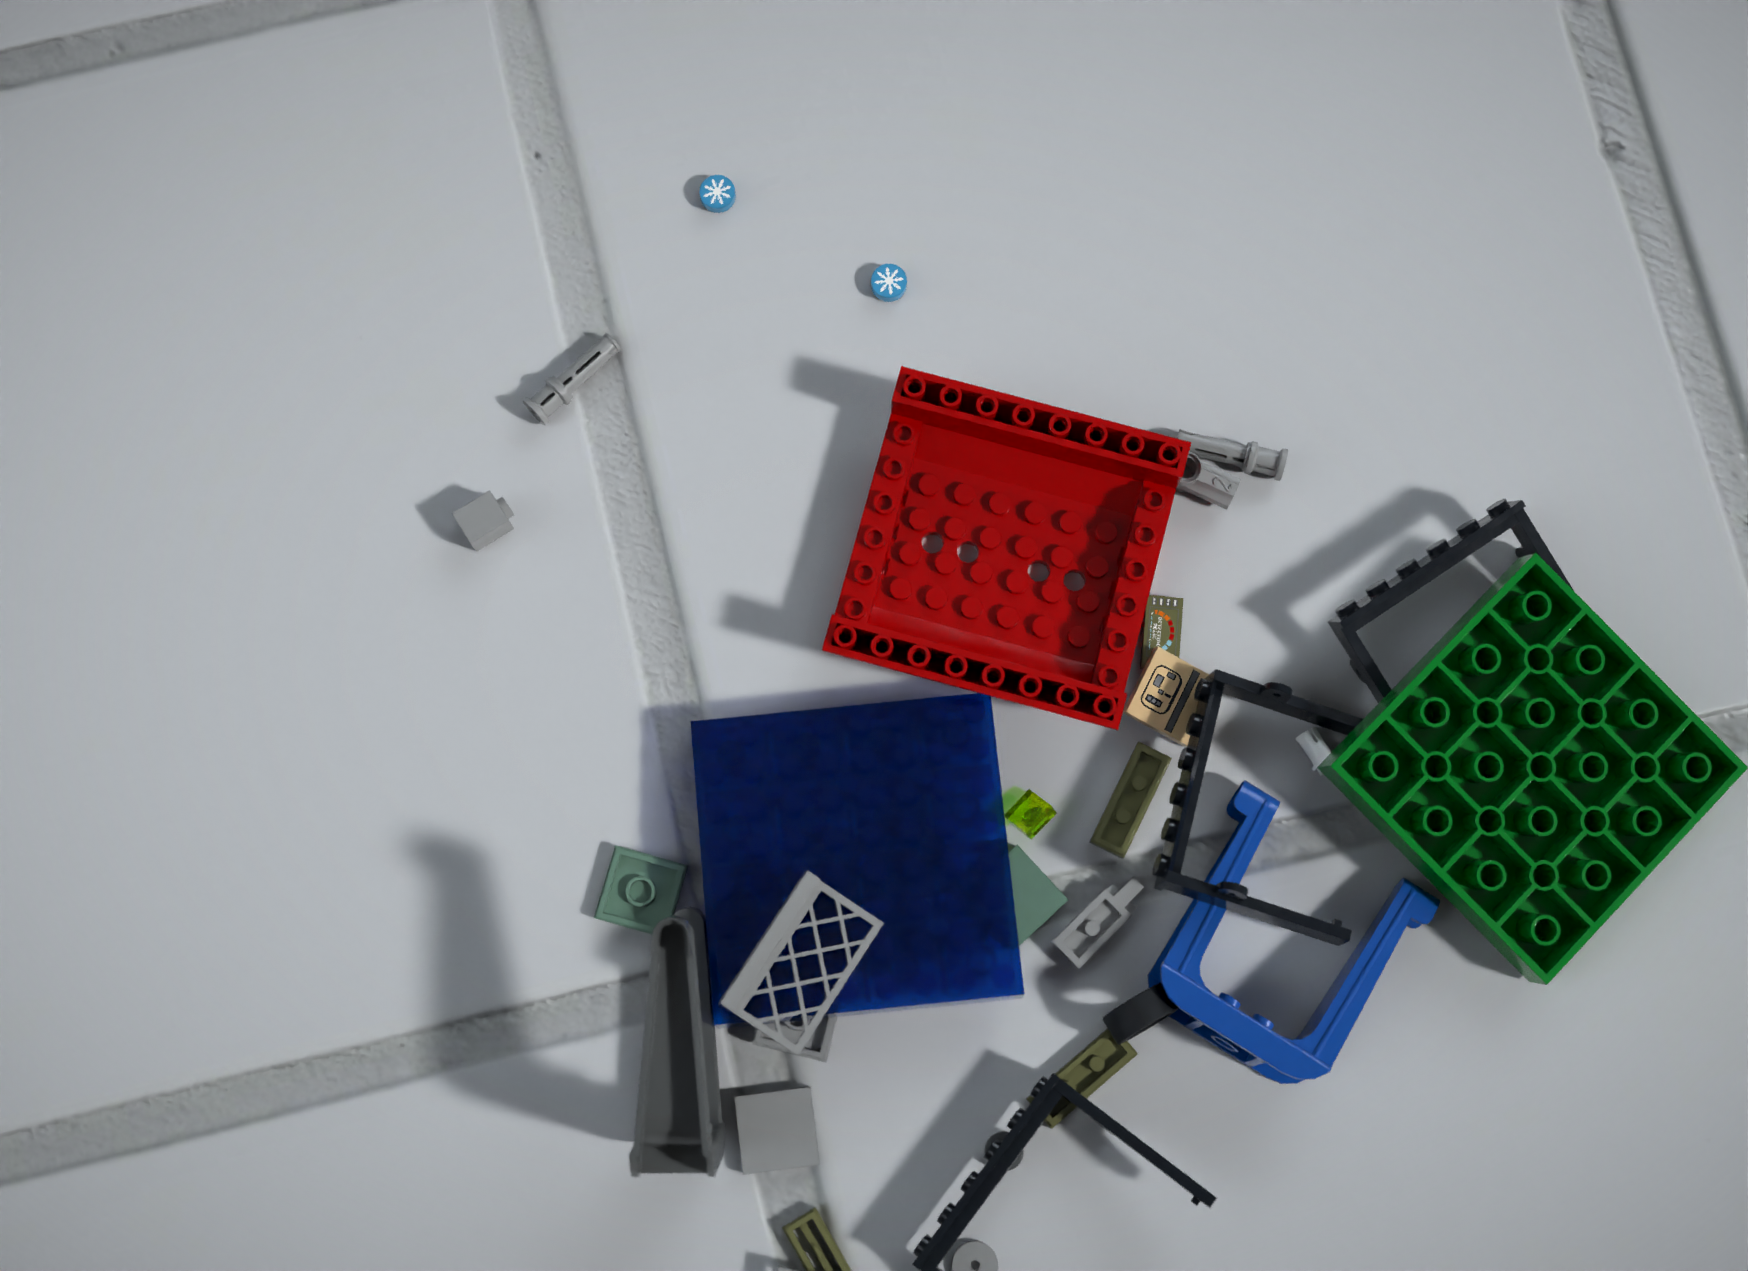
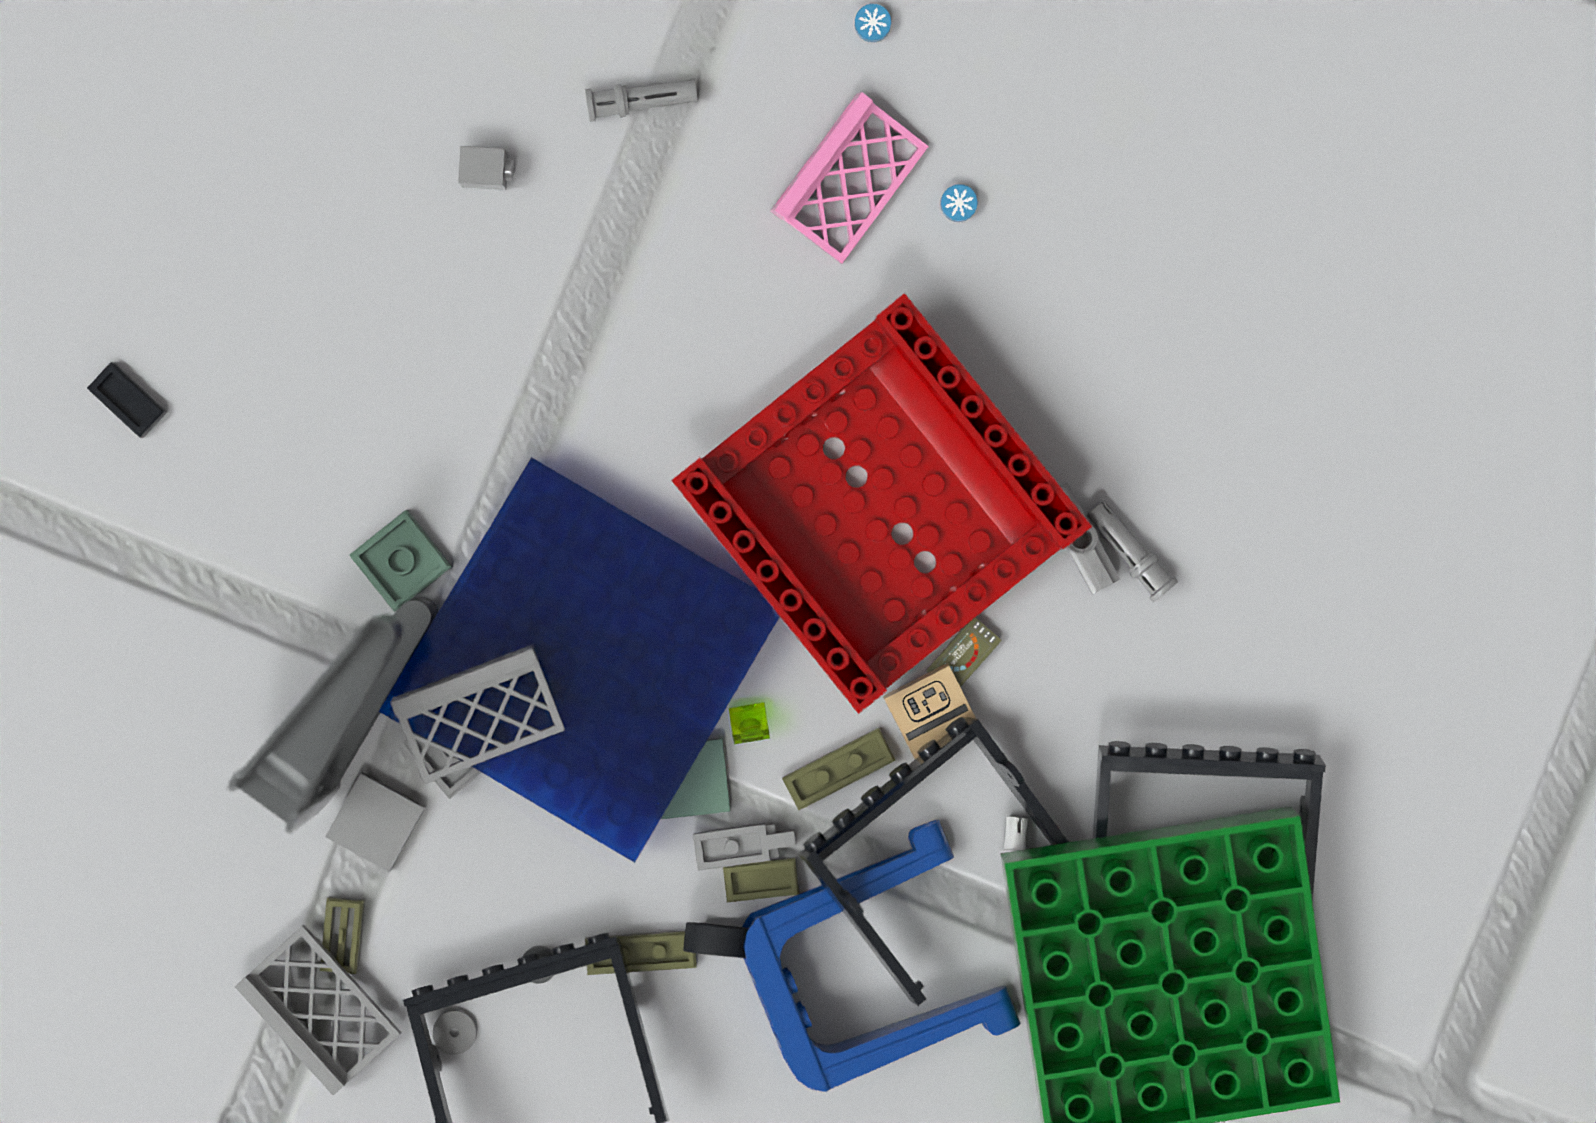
camera: 45 degrees right, 10 degrees up
none -> black tile [87,362,167,438]
none -> olive tile [723,857,799,903]
none -> bright pink fence [770,92,929,264]

